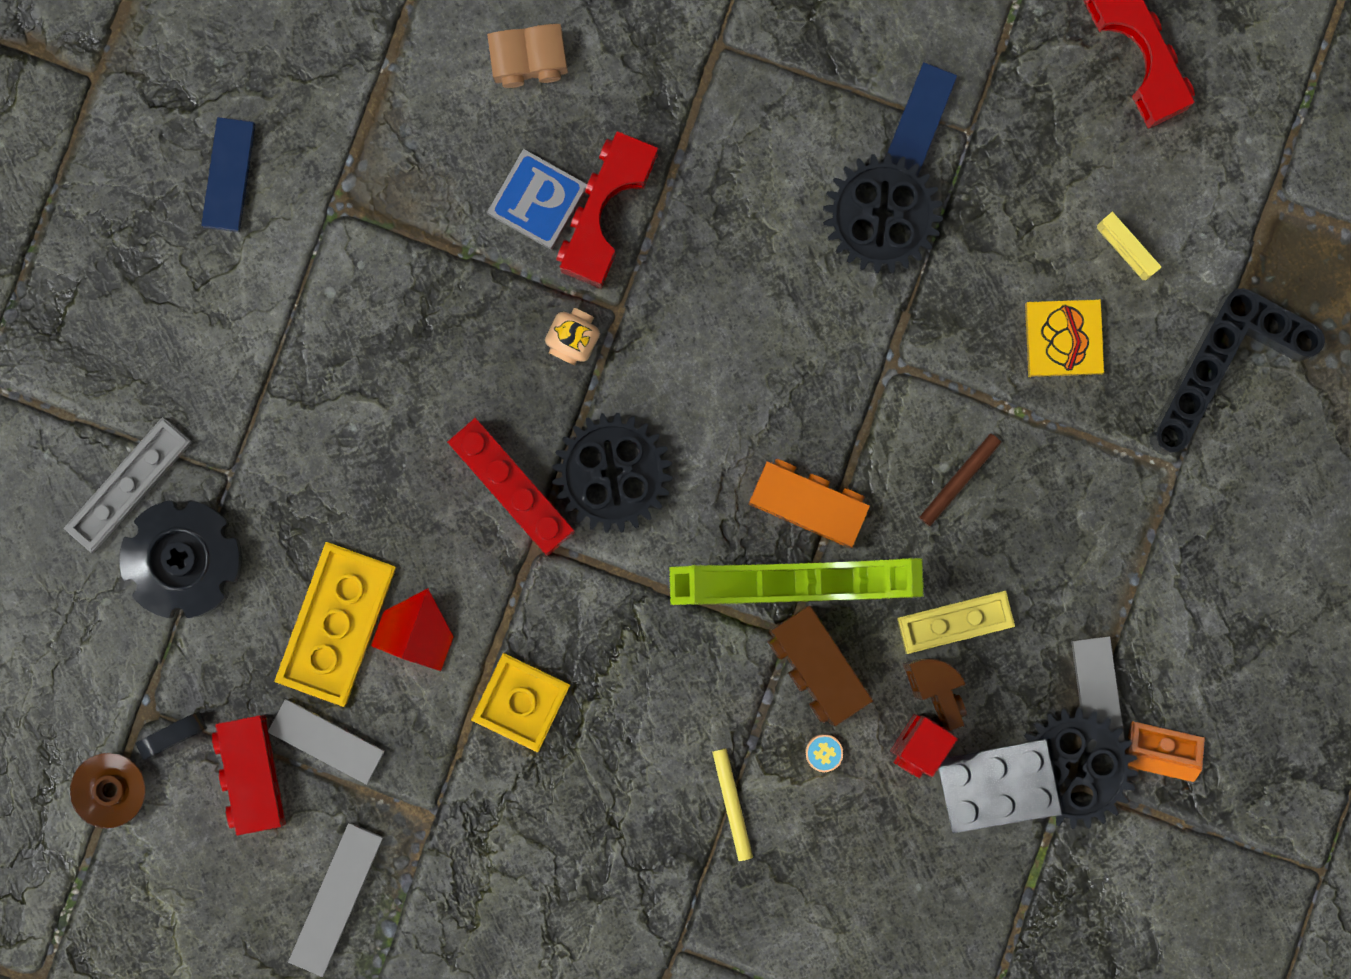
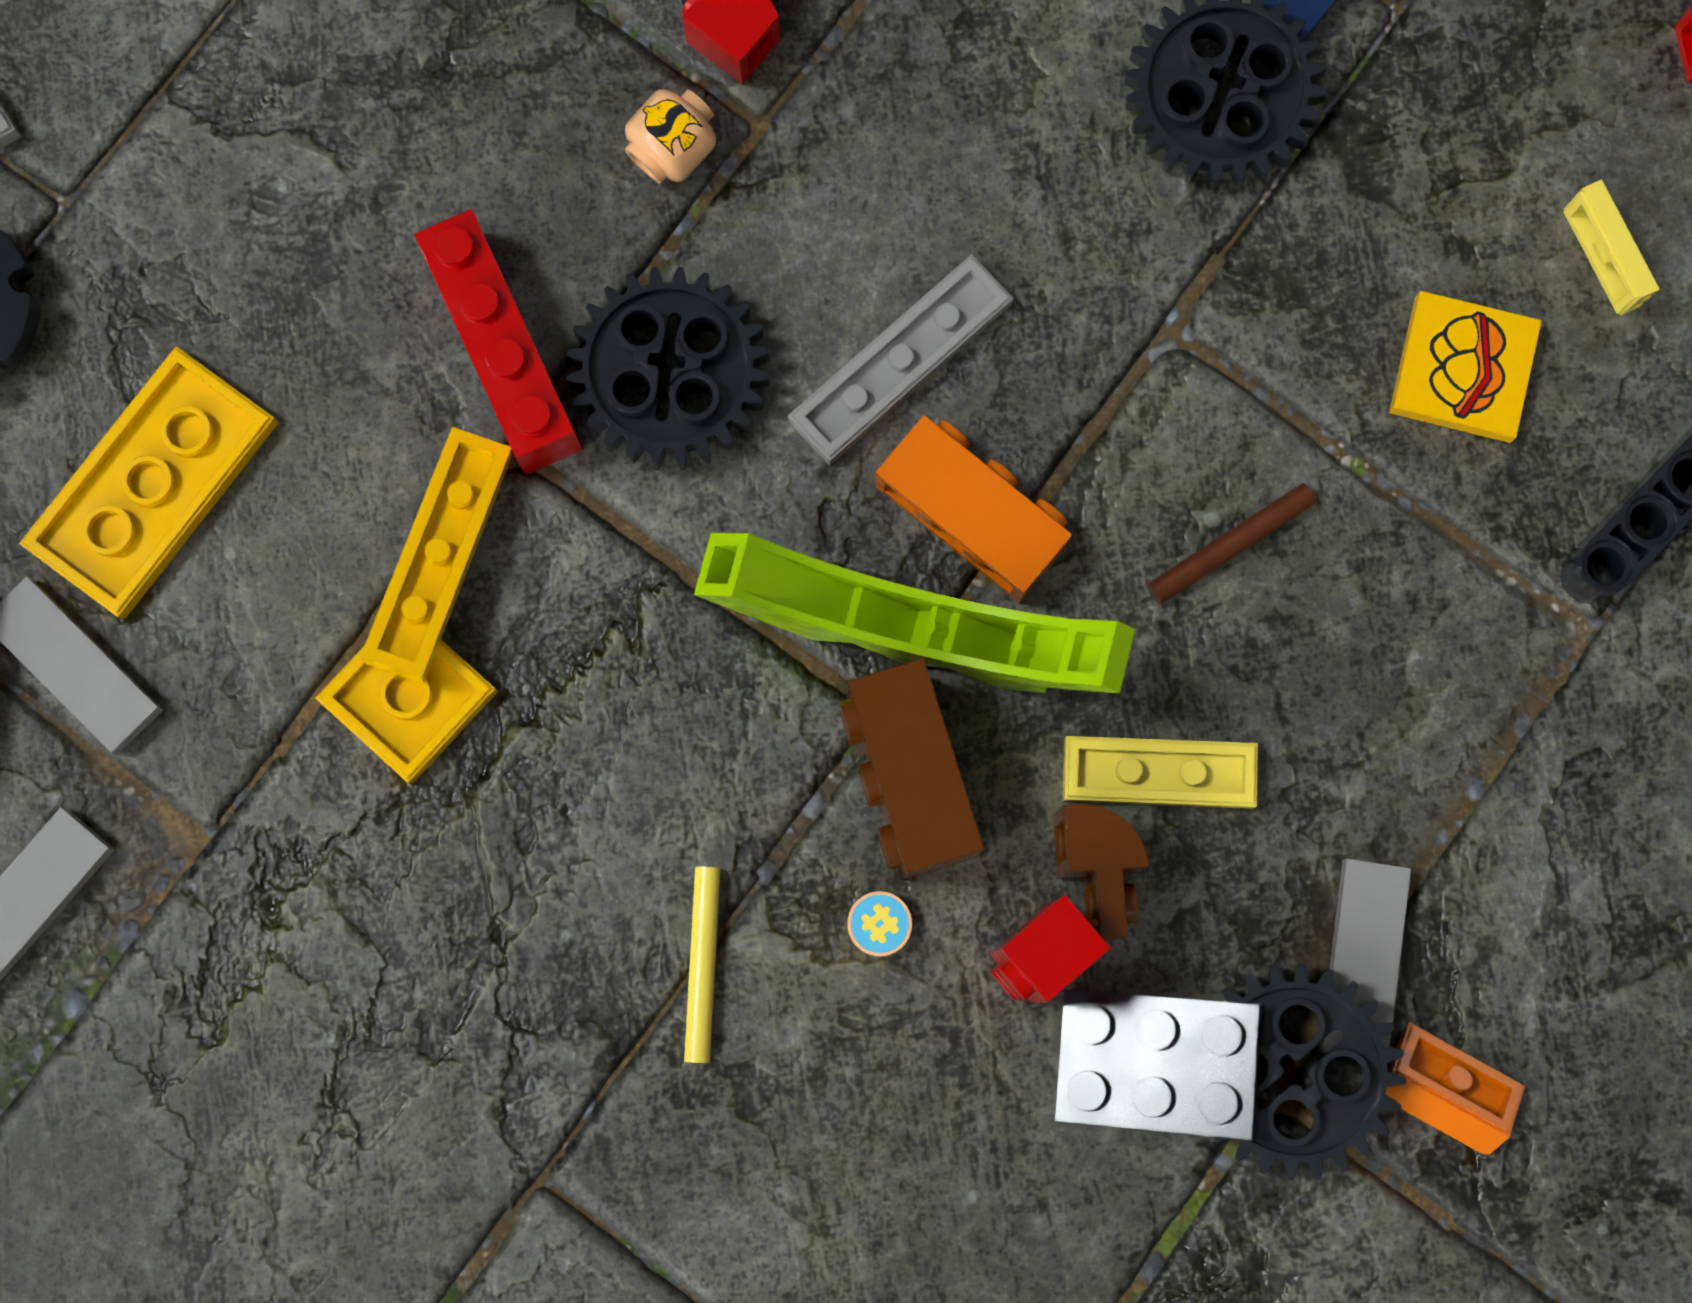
camera: 20 degrees right, 5 degrees down
red slope [371,588,454,671] -> none
none -> yellow plate [361,427,513,683]
none -> light grey tile [788,254,1014,466]

